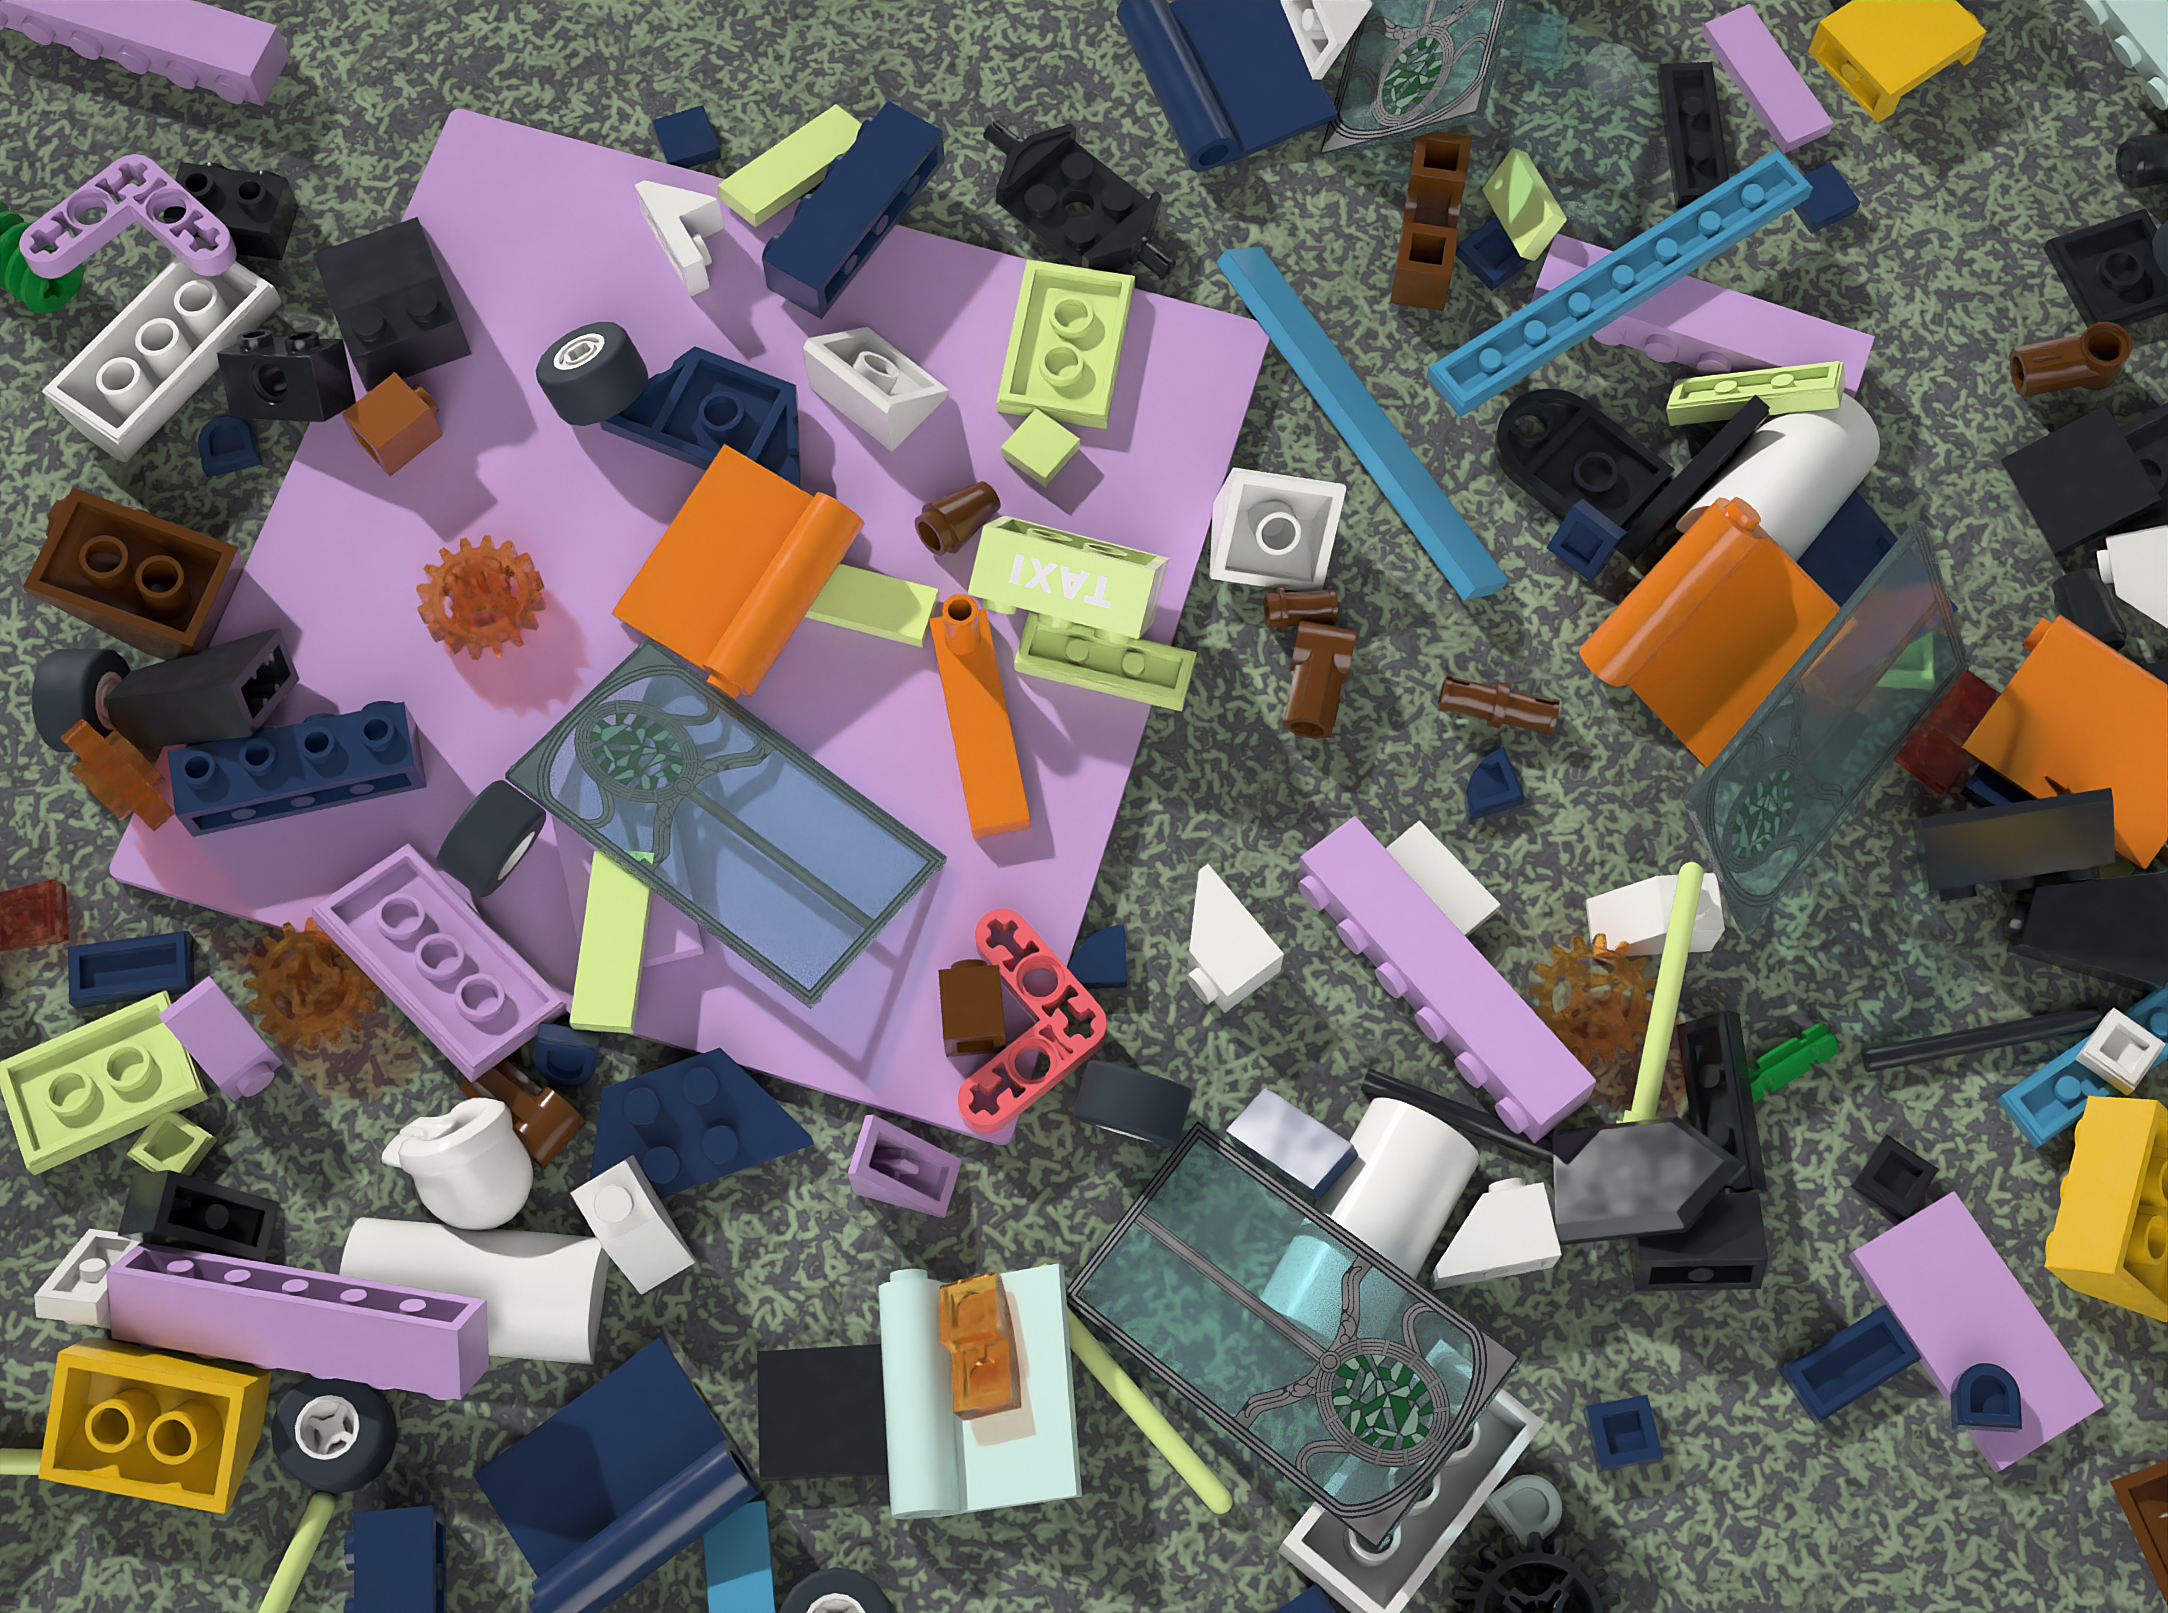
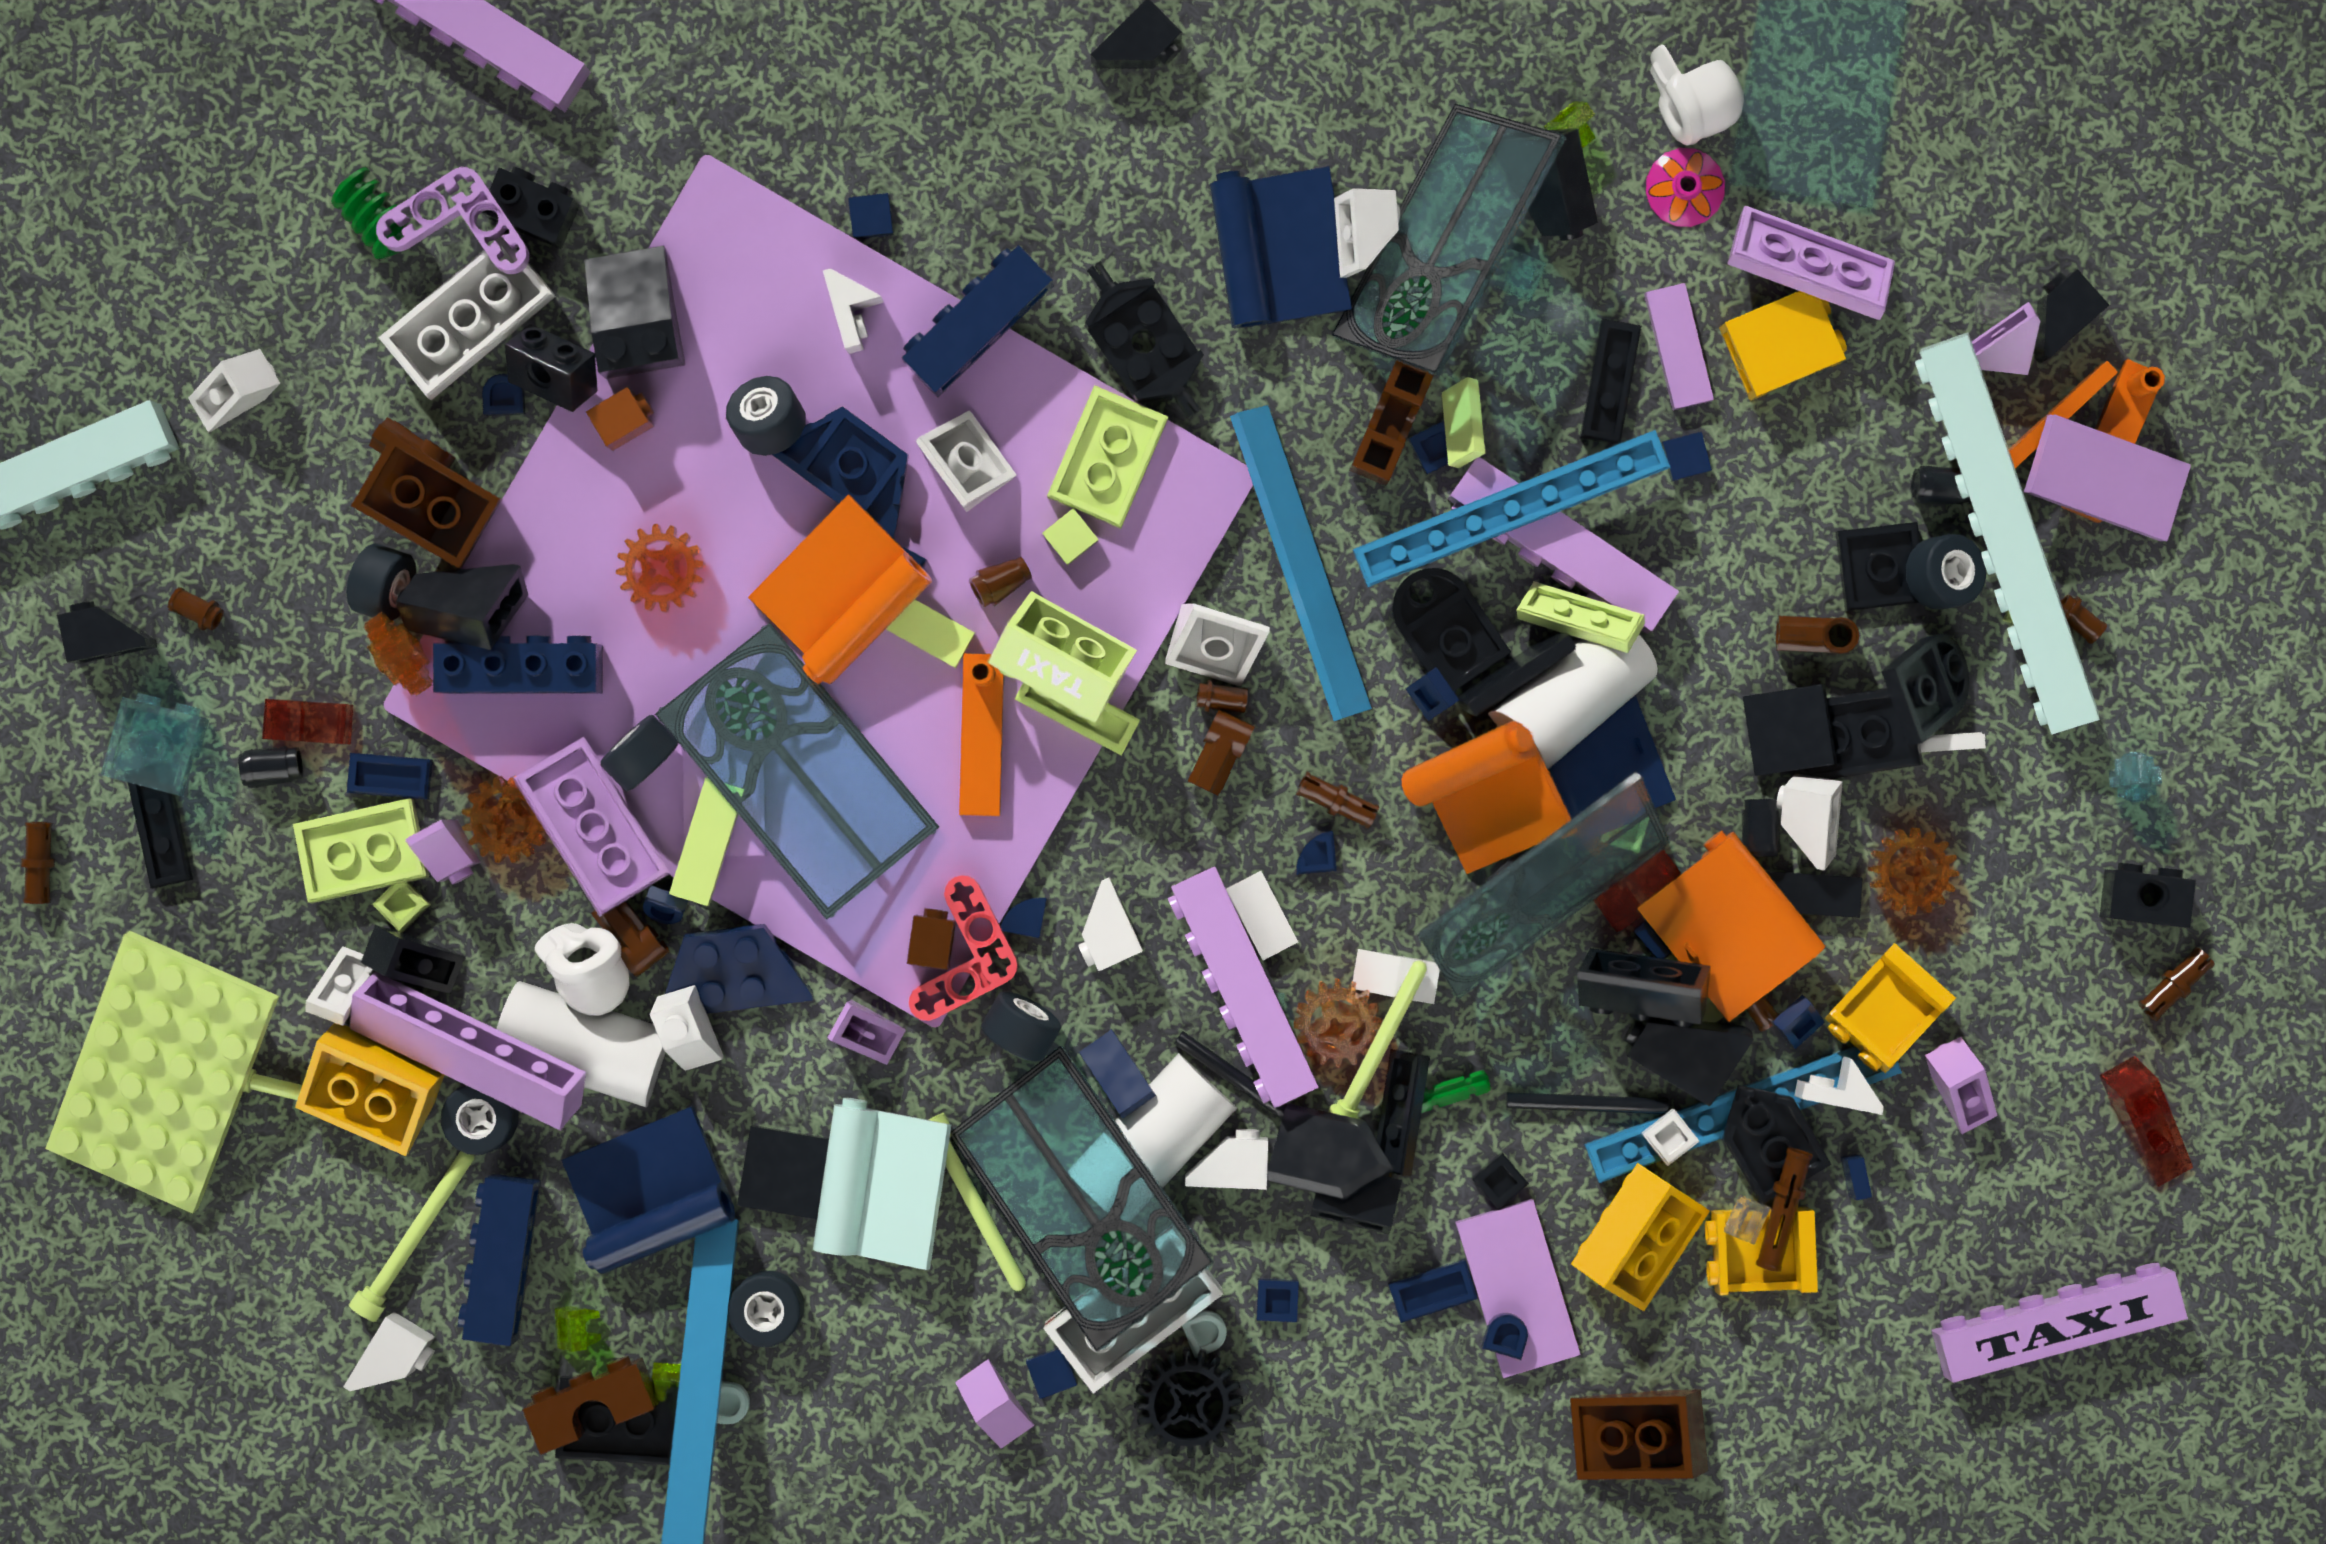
camera: 15 degrees right, 20 degrees up
yellowish green tile [718,104,862,228] -> none
clear orange slope [939,1271,1022,1421] -> none

